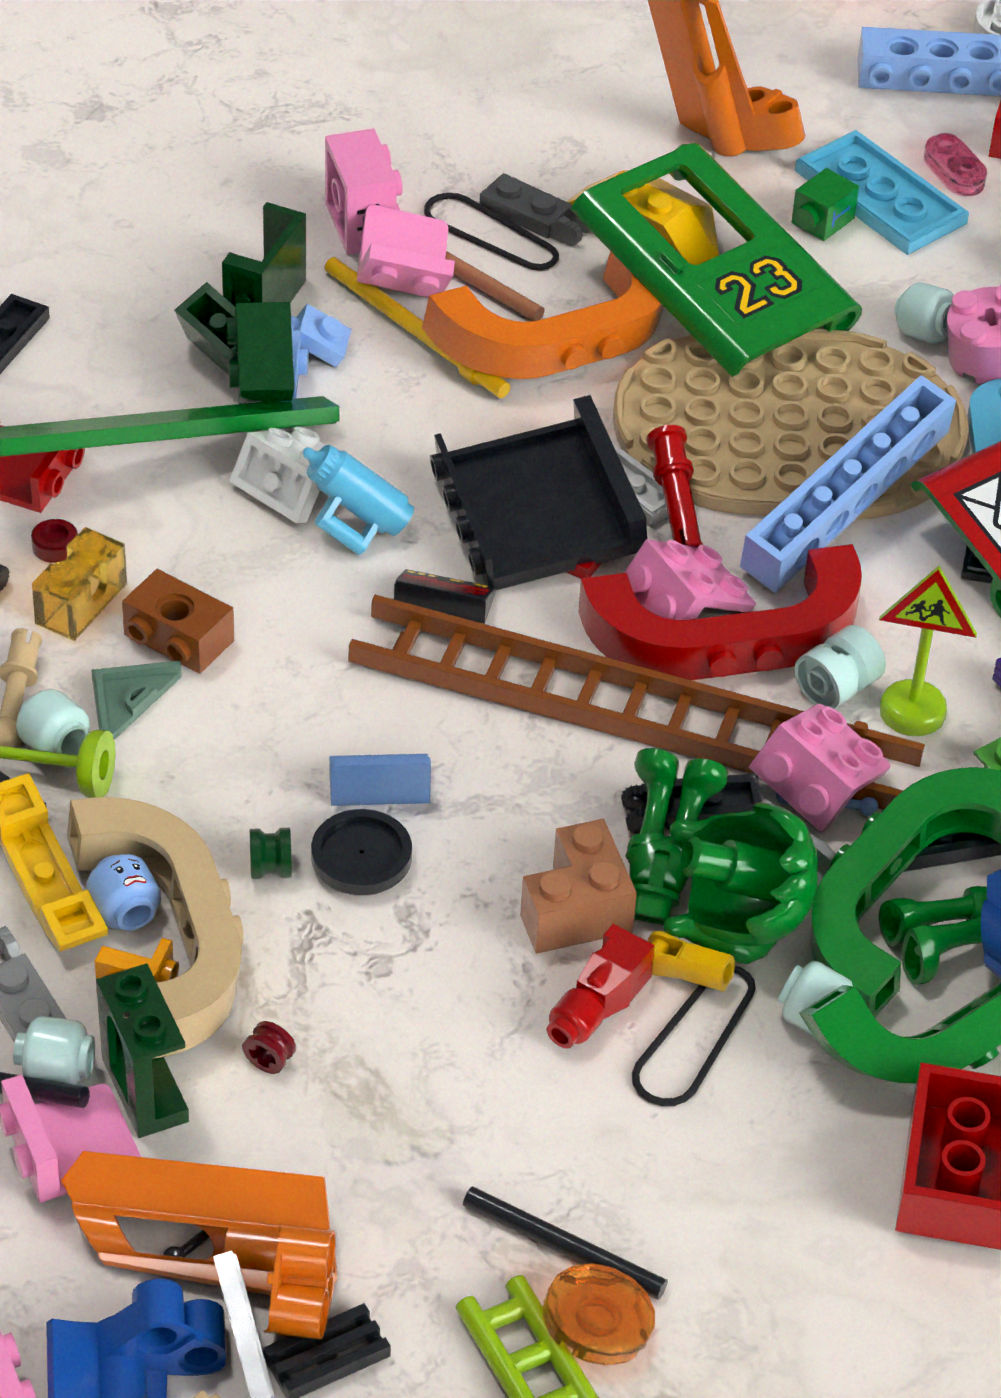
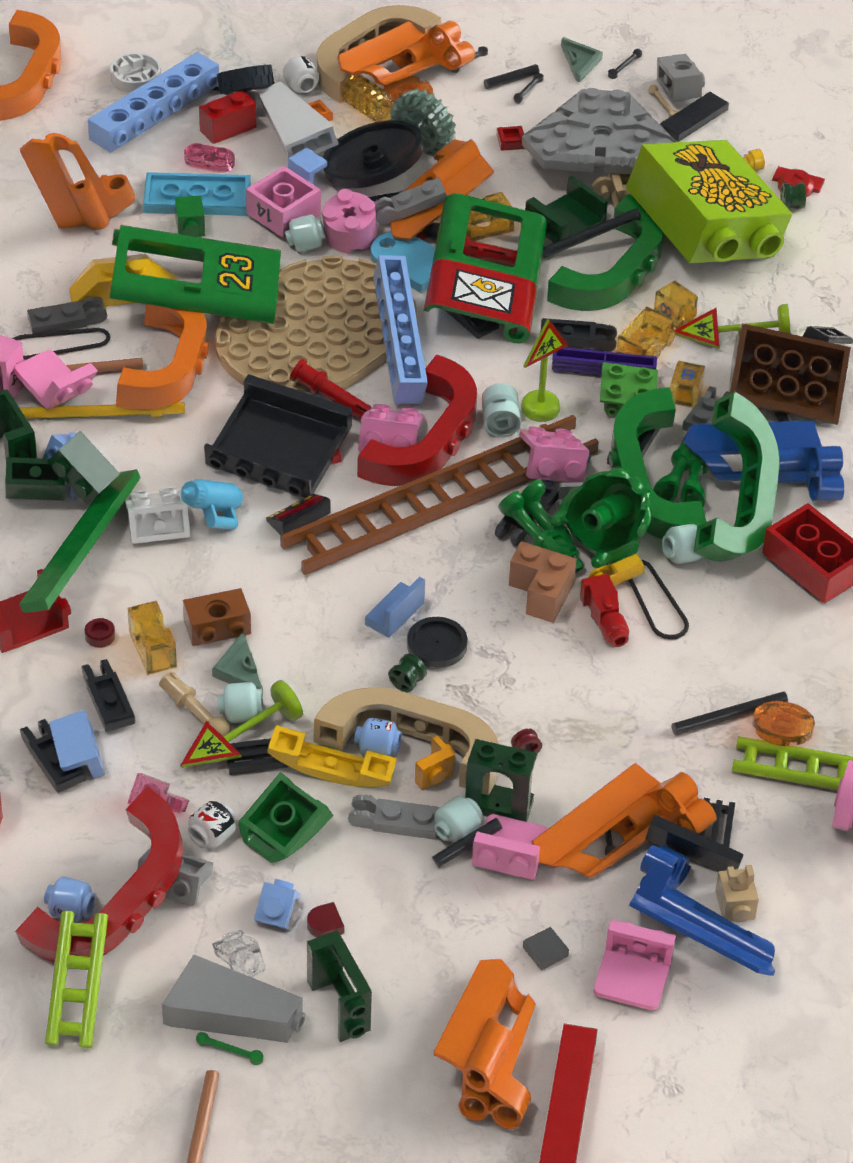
camera: 50 degrees left, 0 degrees up
none -> bright pink brick [246,166,321,238]

